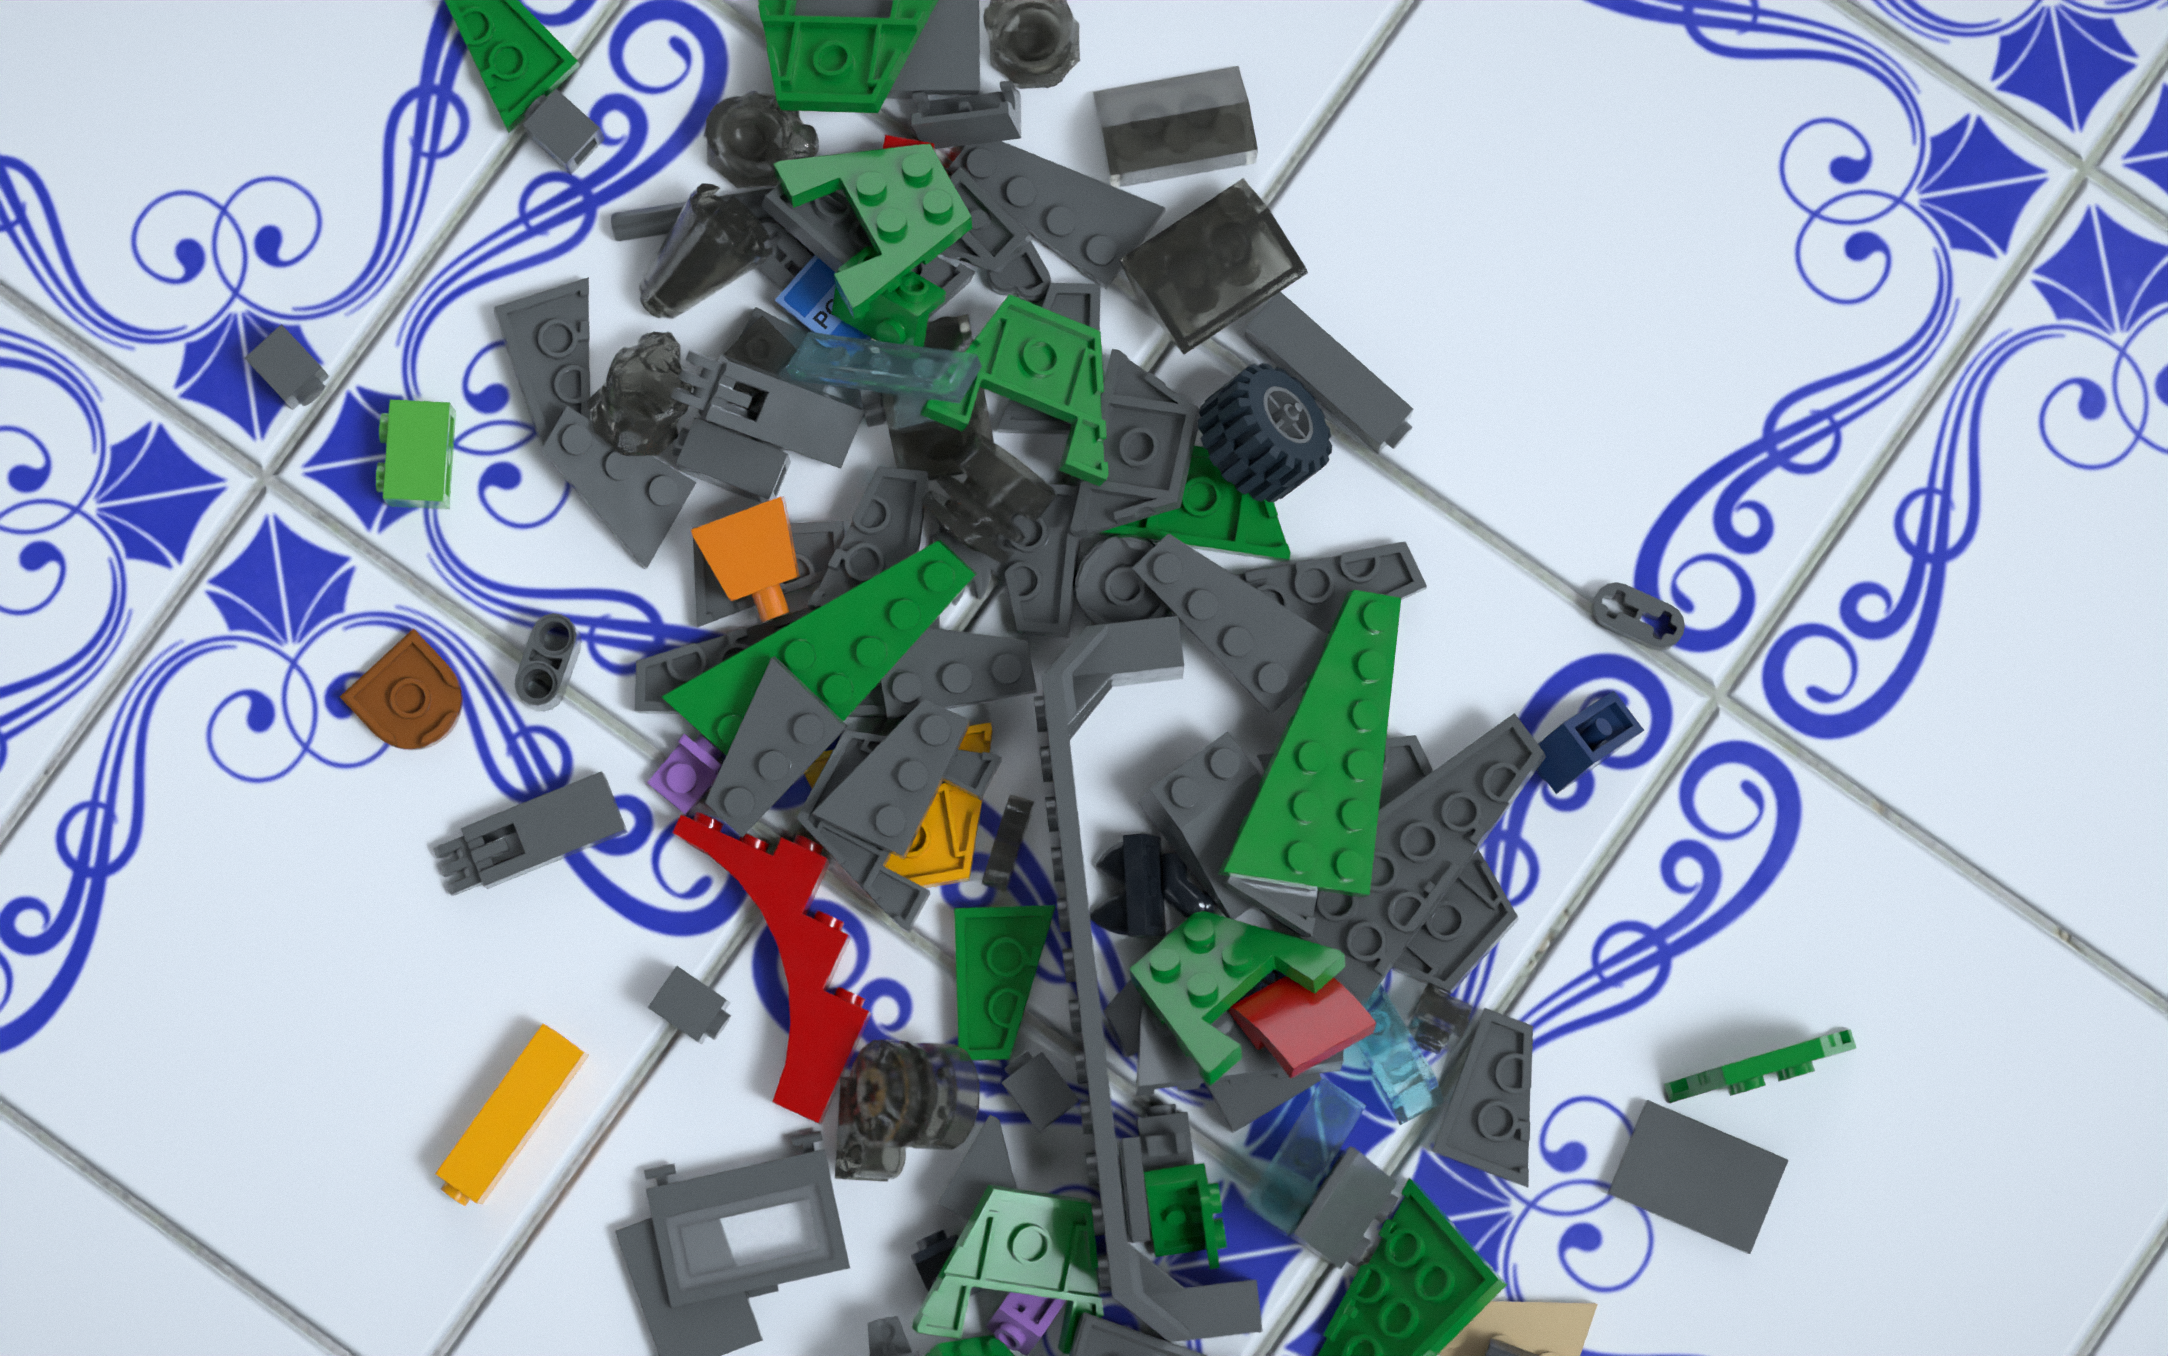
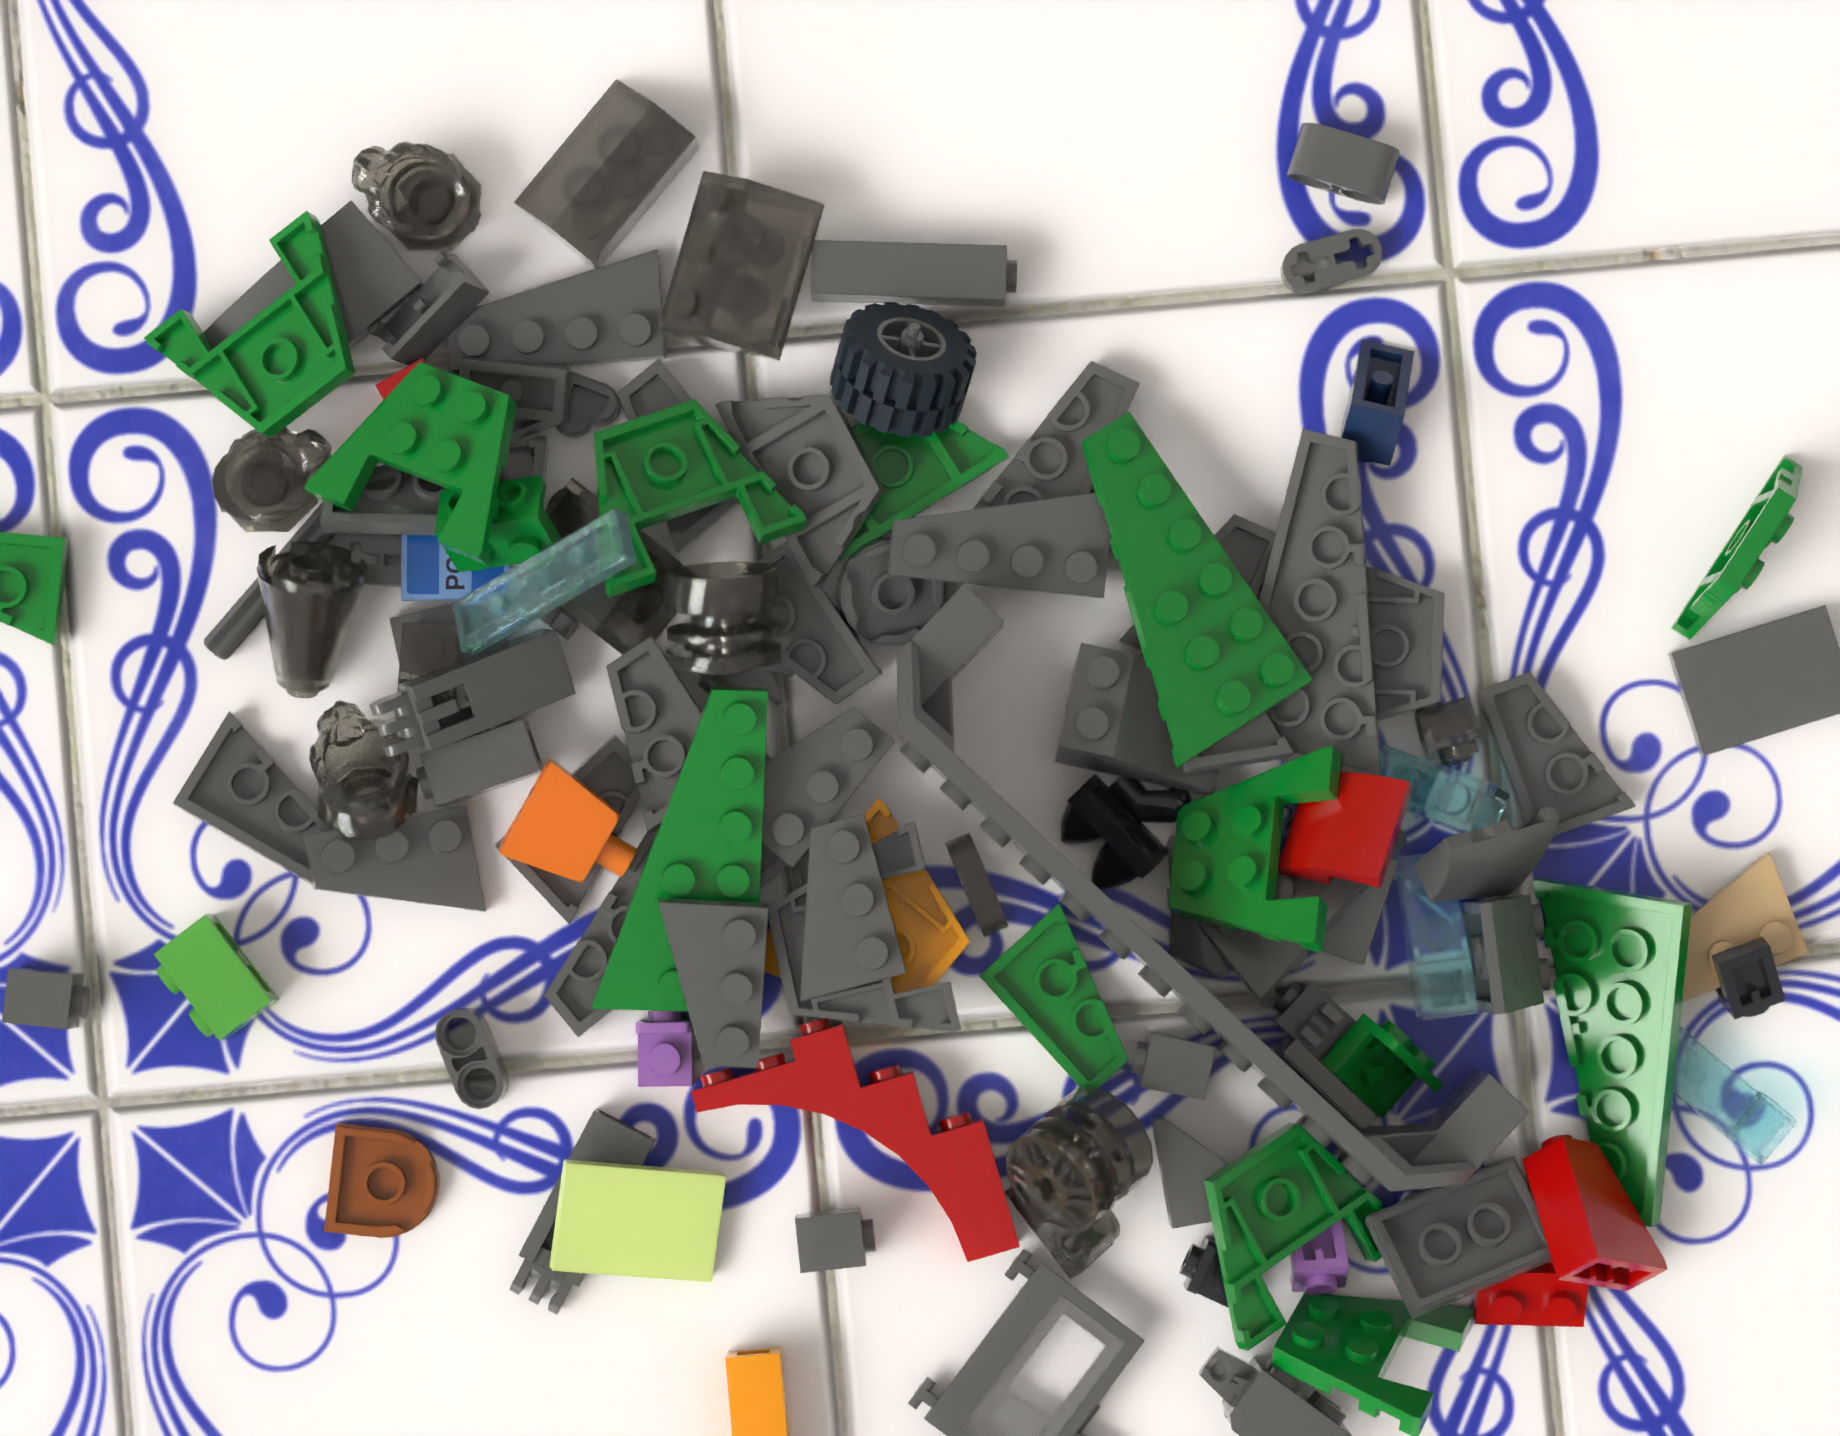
camera: 40 degrees left, 5 degrees up
dark grey brick [522,89,605,175] -> none
none -> yellowish green tile [549,1159,726,1282]
none -> dark grey beam [1287,123,1400,205]
none -> dark grey slope [1414,806,1560,903]

